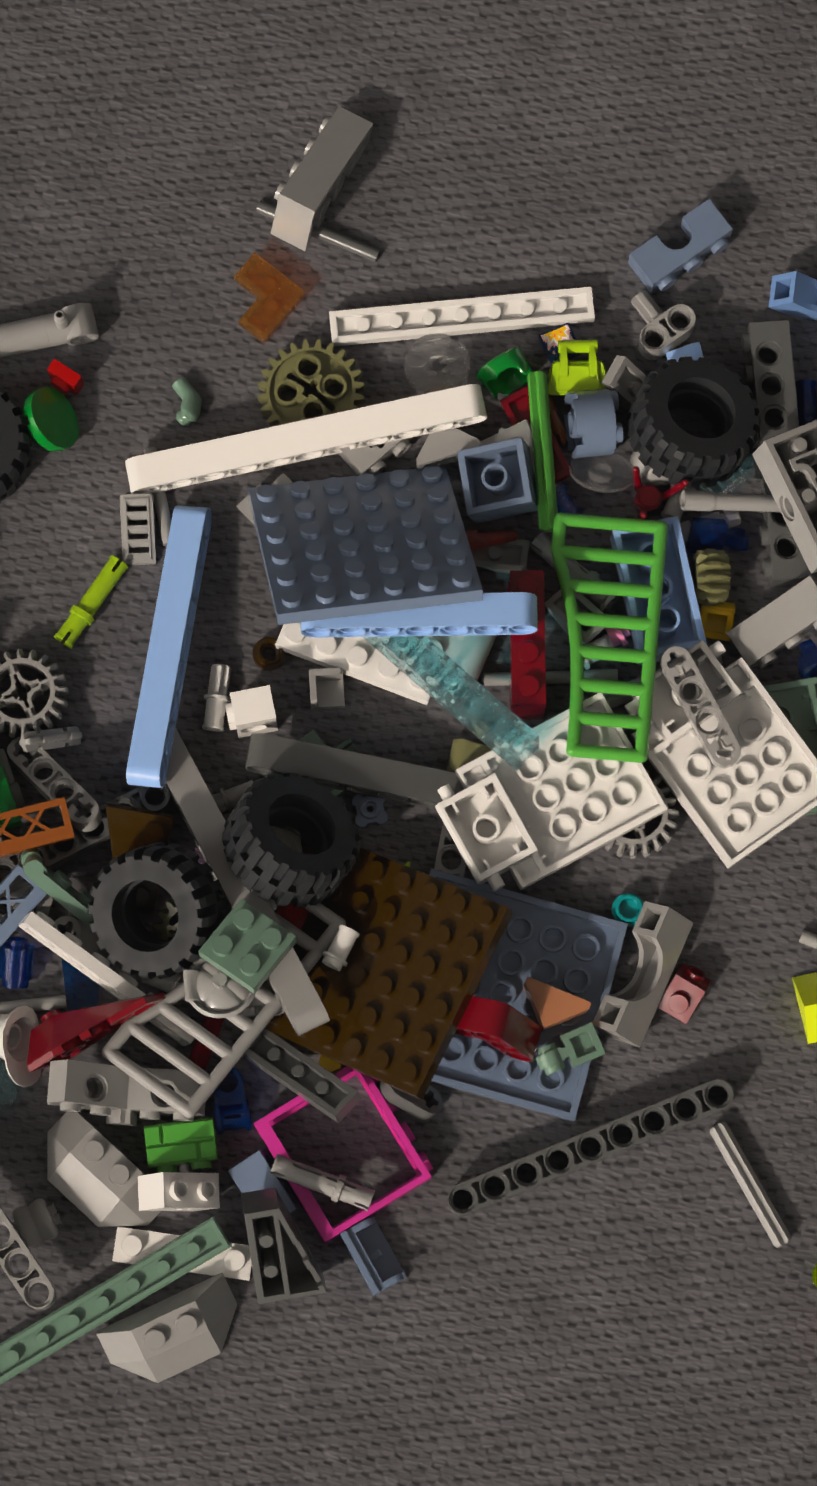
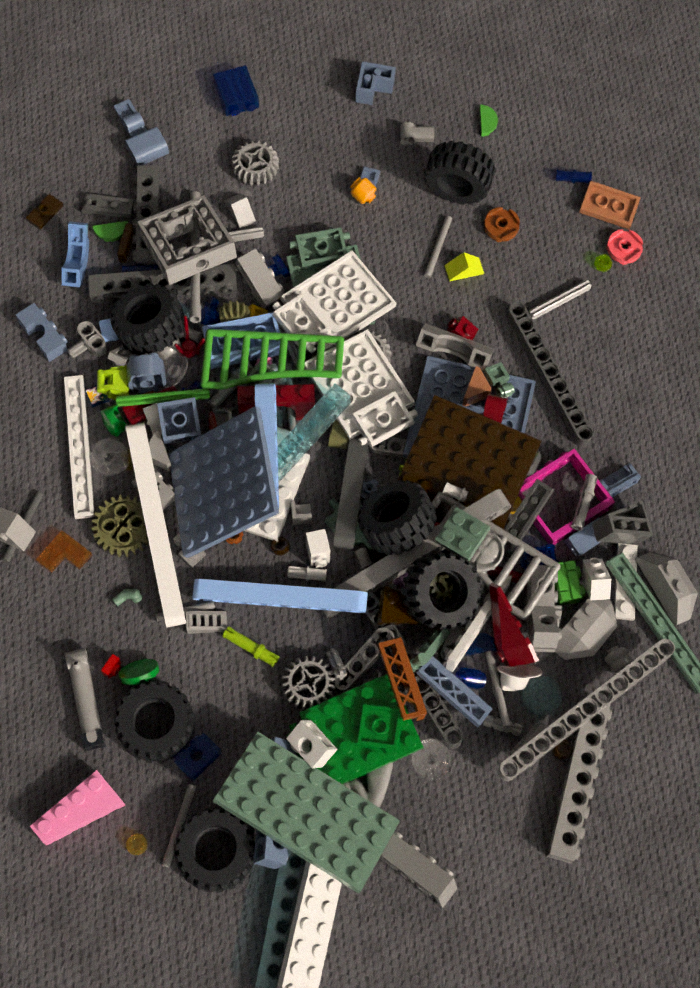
camera: 95 degrees left, 10 degrees down
teal plate [611,893,644,927] -> none
light grey beam [660,646,741,768] -> none

